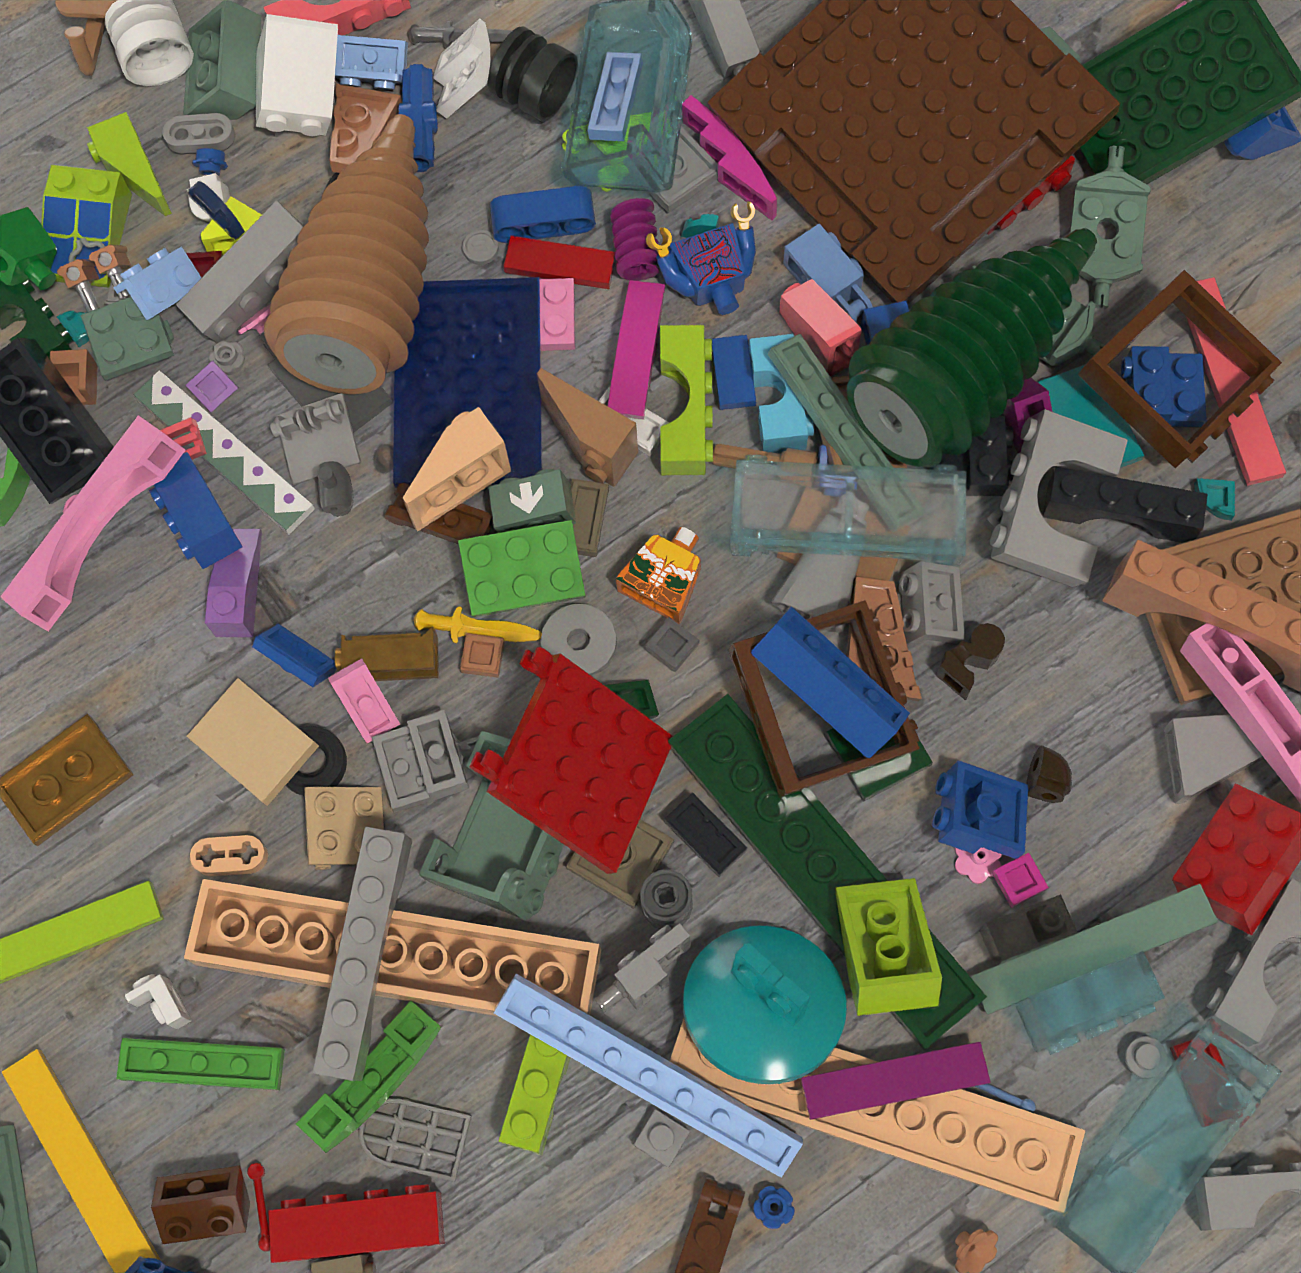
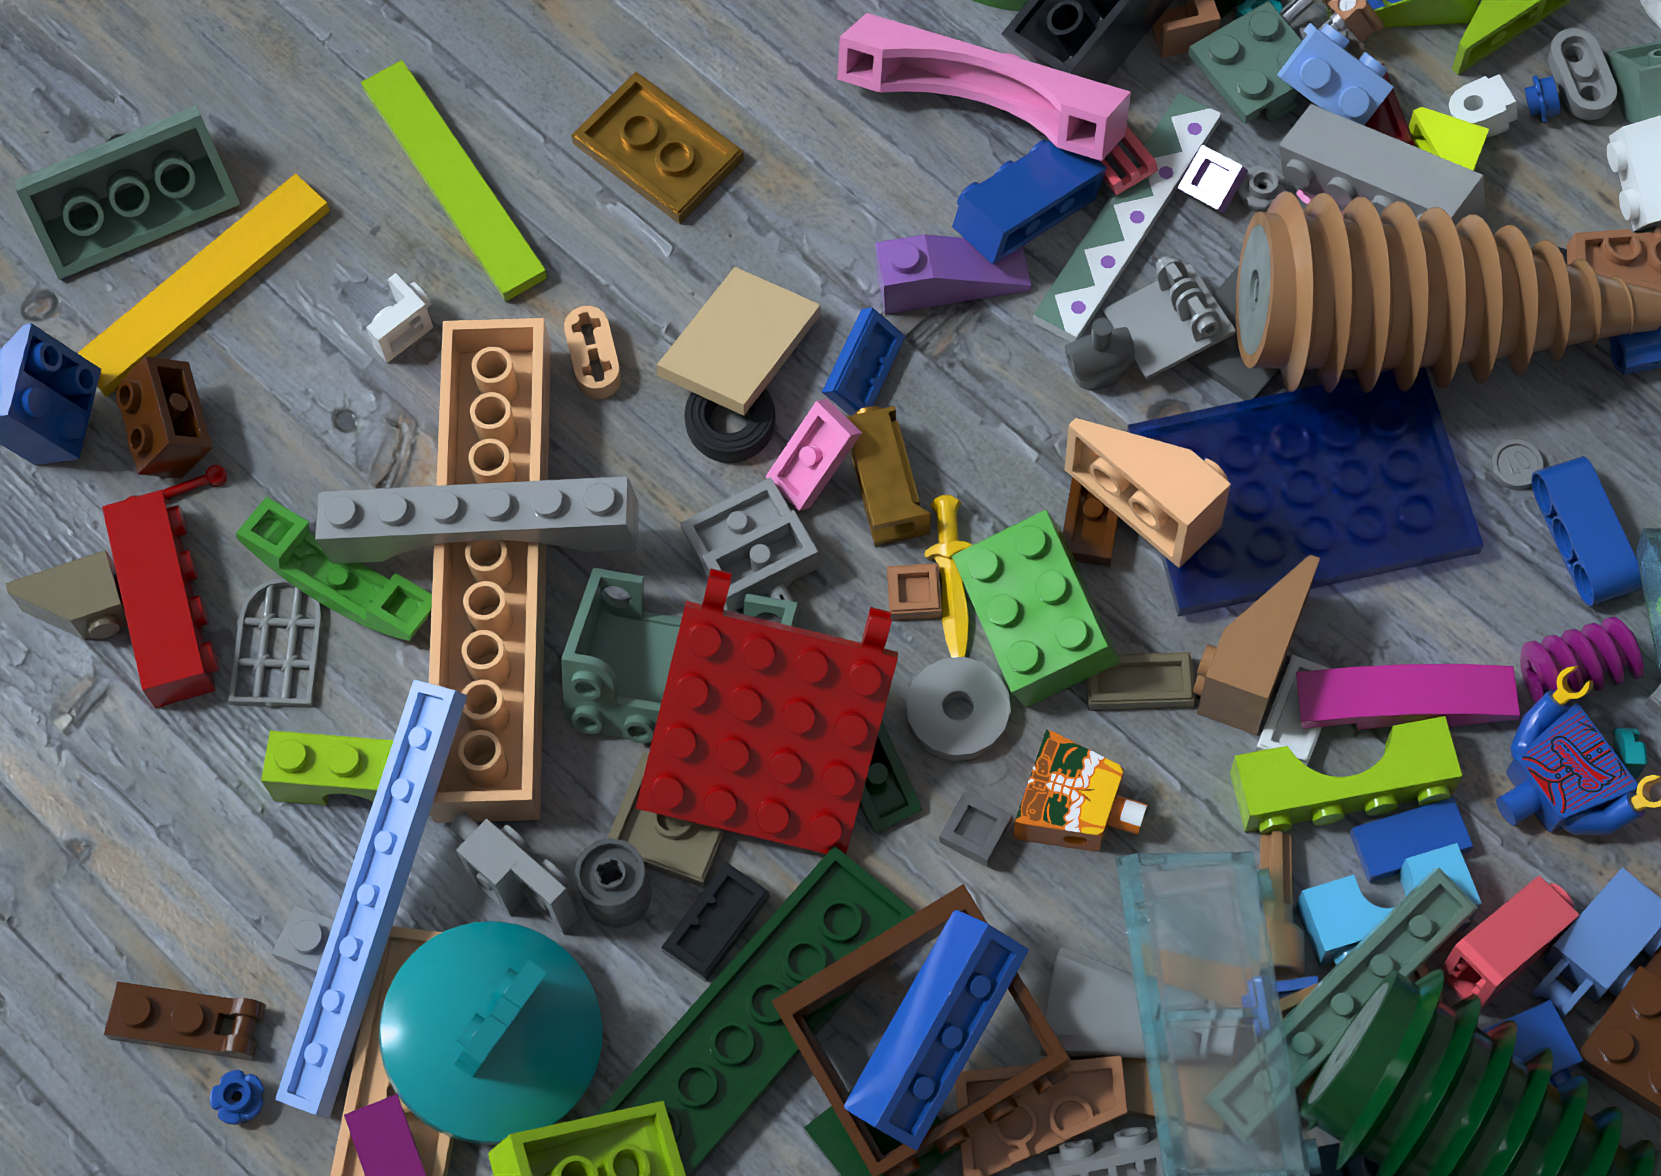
camera: 80 degrees right, 5 degrees down
bright green tile [116,1038,285,1091] -> none
dark blue tile [188,181,245,240] -> none
tan hinge [304,787,384,870] -> none
sand green brick [488,469,576,533] -> none
red tile [504,236,616,289] -> none
bright pink plate [538,278,575,351] -> none

